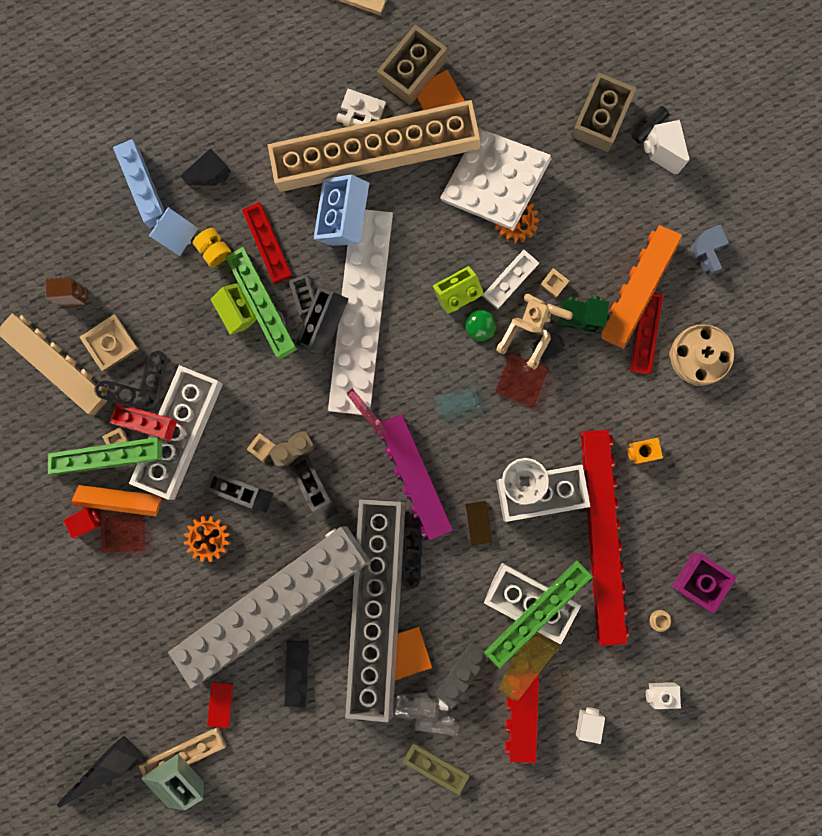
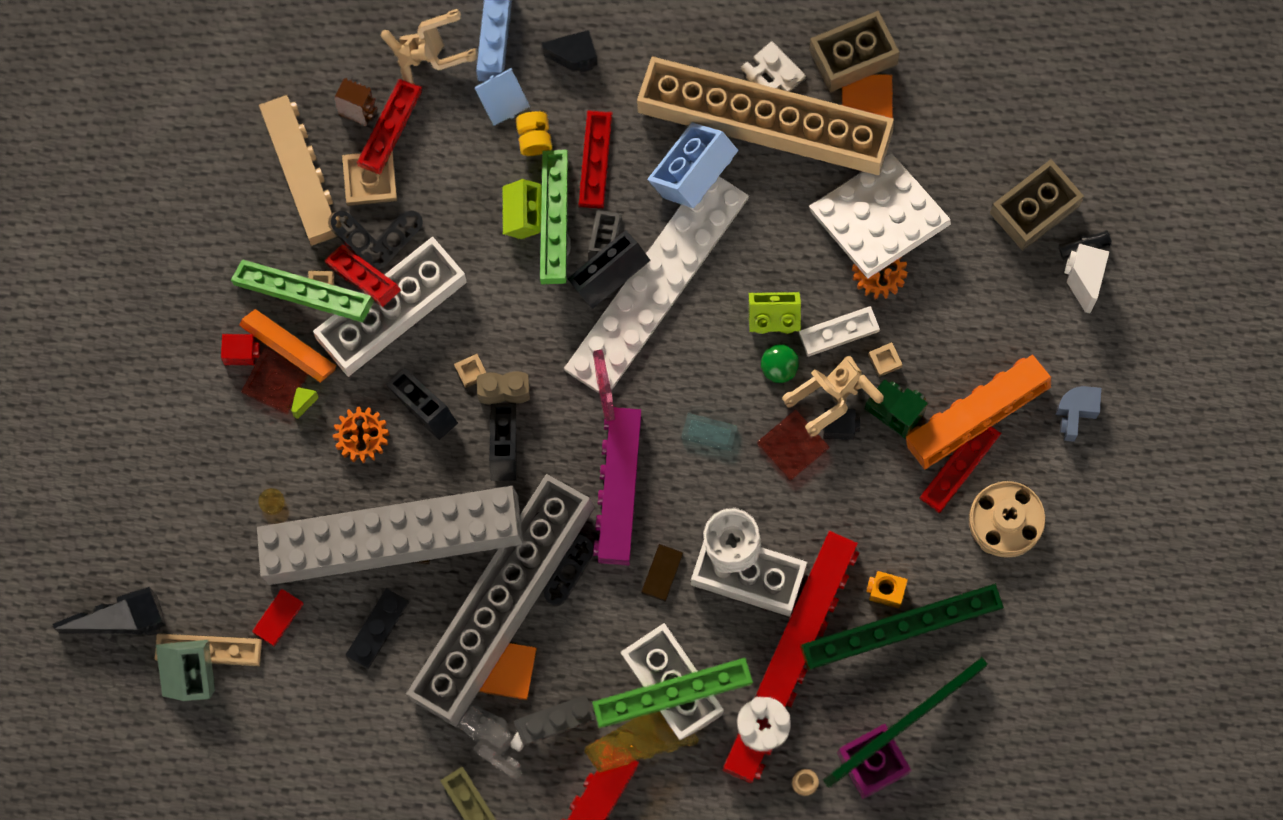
camera: 30 degrees right, 10 degrees down
none -> clear yellow tile [258,488,285,515]
none -> lime slope [291,387,319,419]
none -> red tile [357,79,422,175]
none -> tan piece [381,9,478,84]
none -> white plate [737,697,790,751]
none -> dark green tile [800,583,1004,670]
none -> dark green tile [822,657,987,788]

